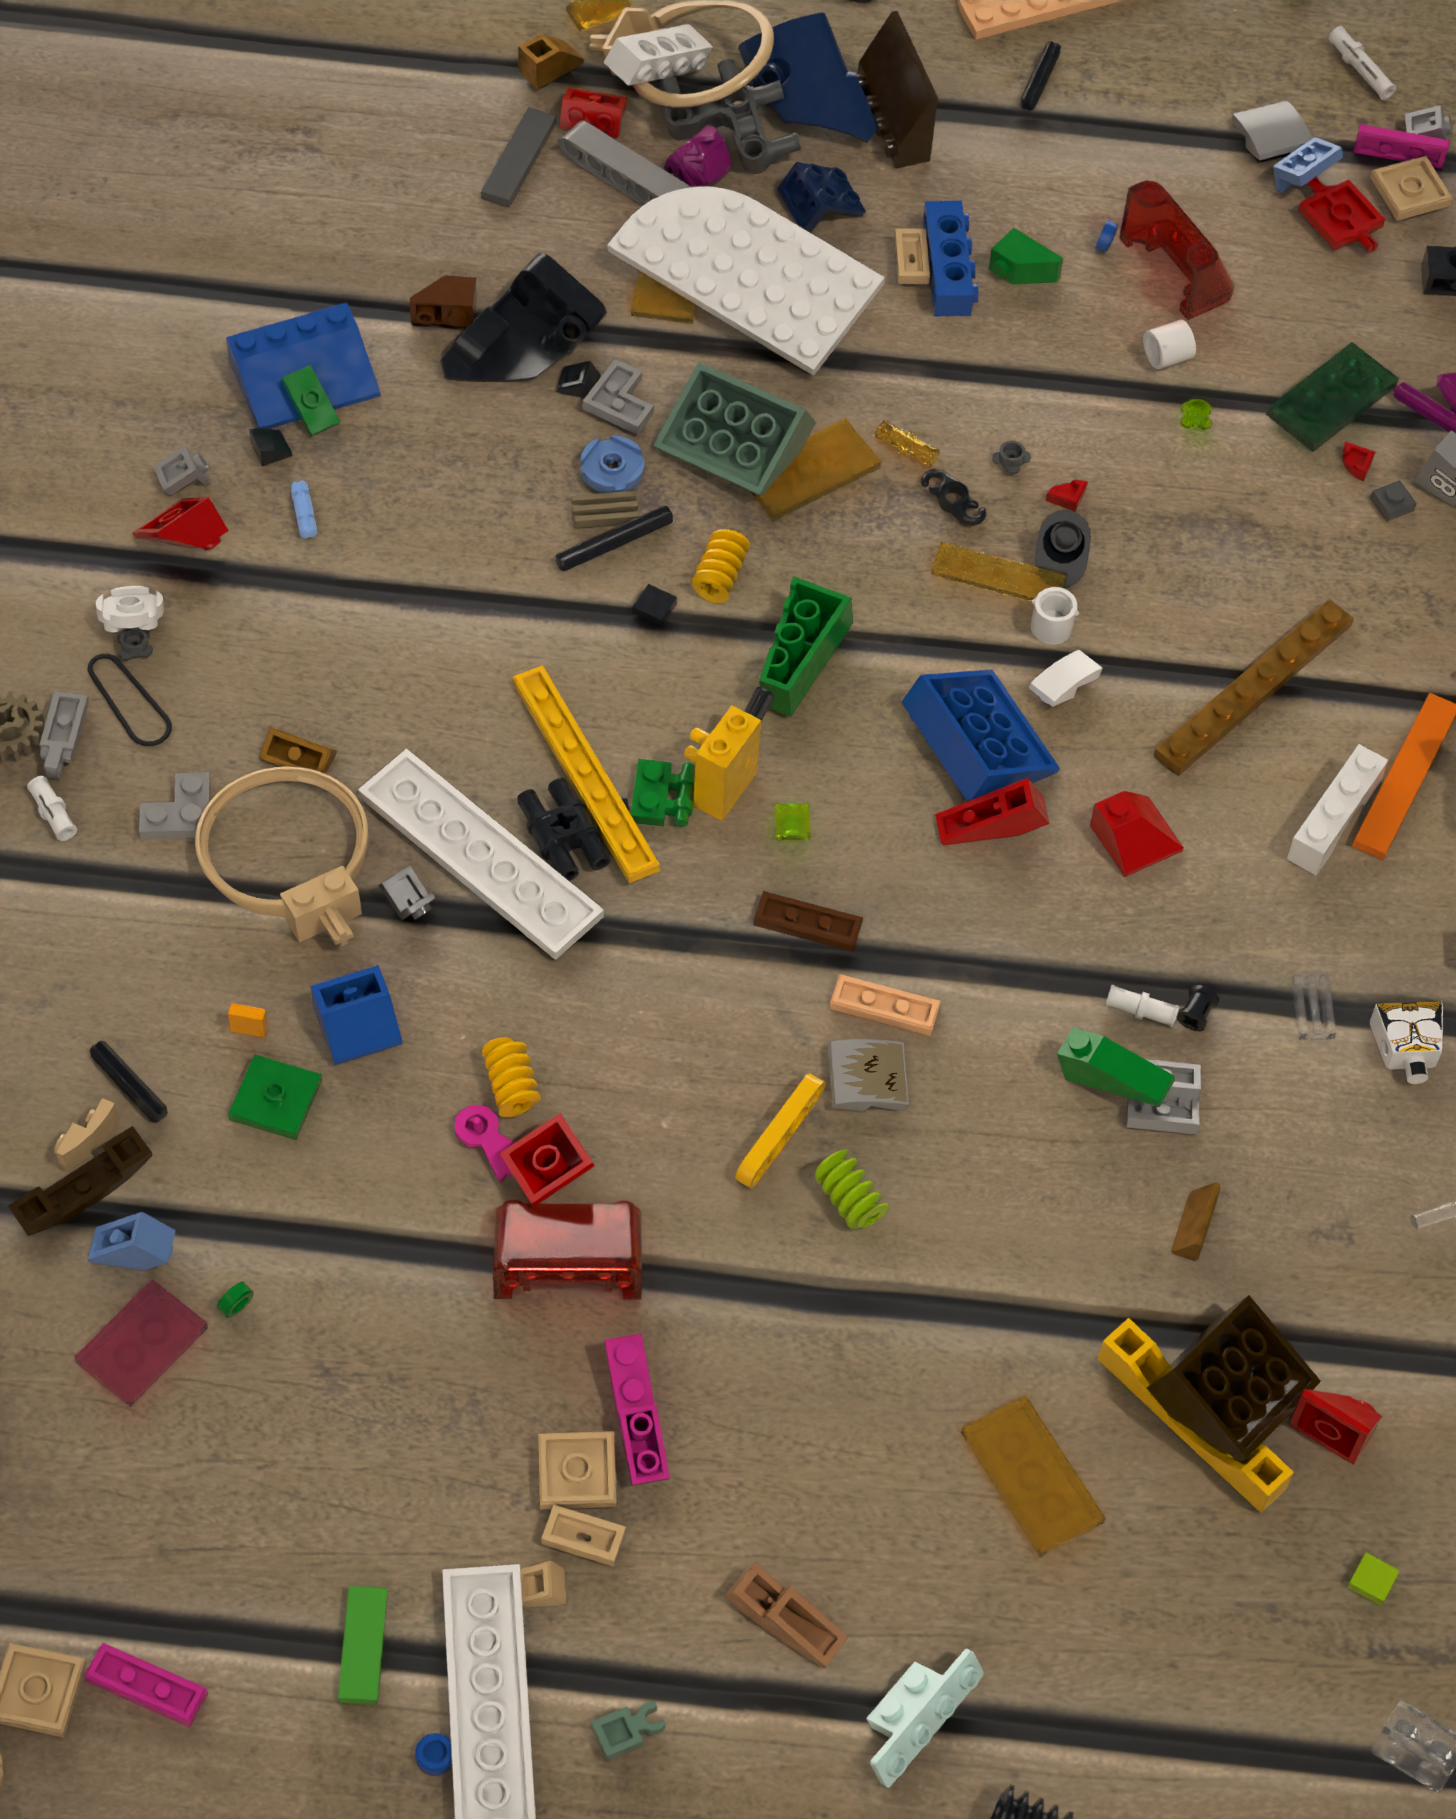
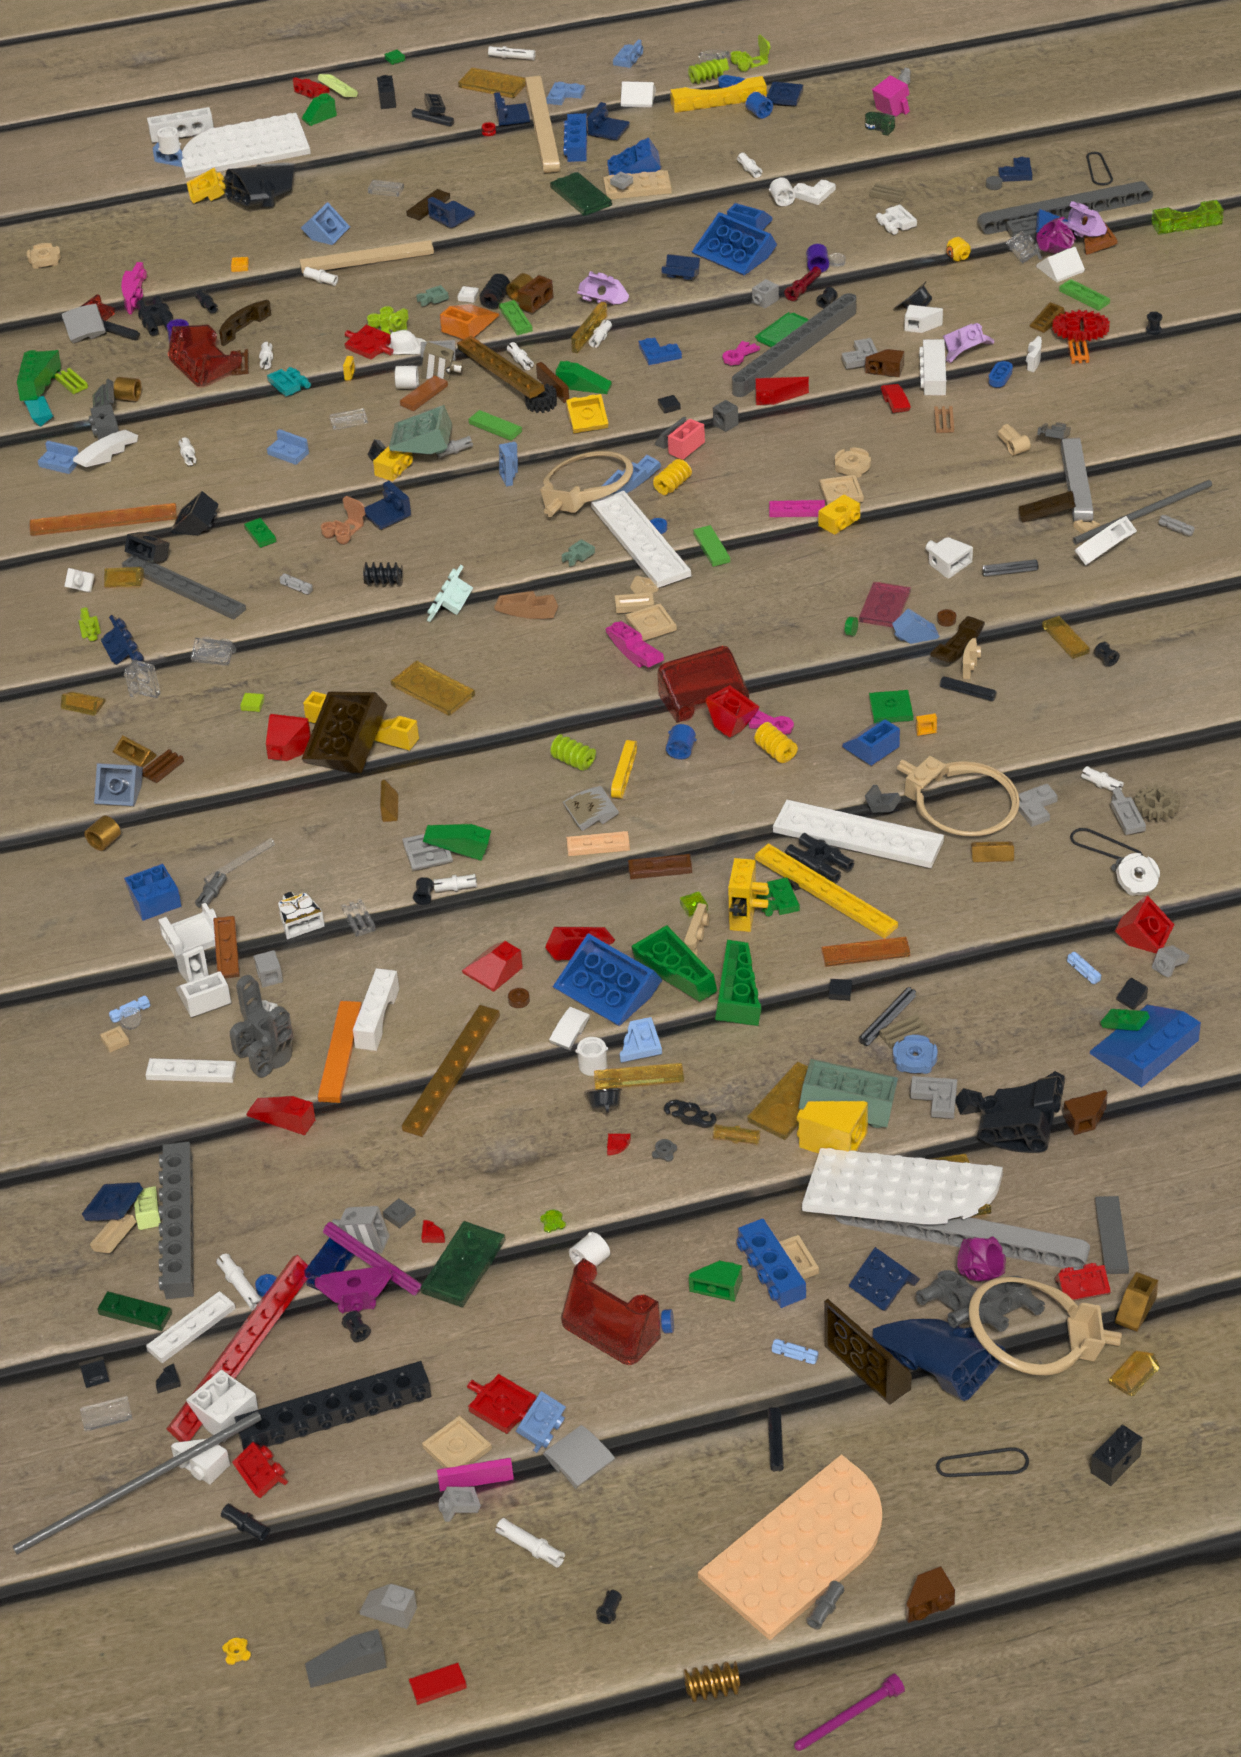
camera: 165 degrees right, 15 degrees down
white brick [604,24,713,86] -> none
yellow piece [692,529,750,603] -> none
none -> reddish brown tile [508,988,530,1008]
none -> light blue wing [620,1017,662,1062]
none -> green wedge [631,925,718,1002]
none -> blue piece [666,724,697,760]
none -> tan plate [684,903,710,957]
none -> light blue axle [772,1339,819,1364]
none -> yellow slope [797,1101,868,1154]
none -> yellow brick [818,494,860,535]
none -> clear orange tile [822,937,910,967]
none -> reddish brown tile [937,609,956,627]

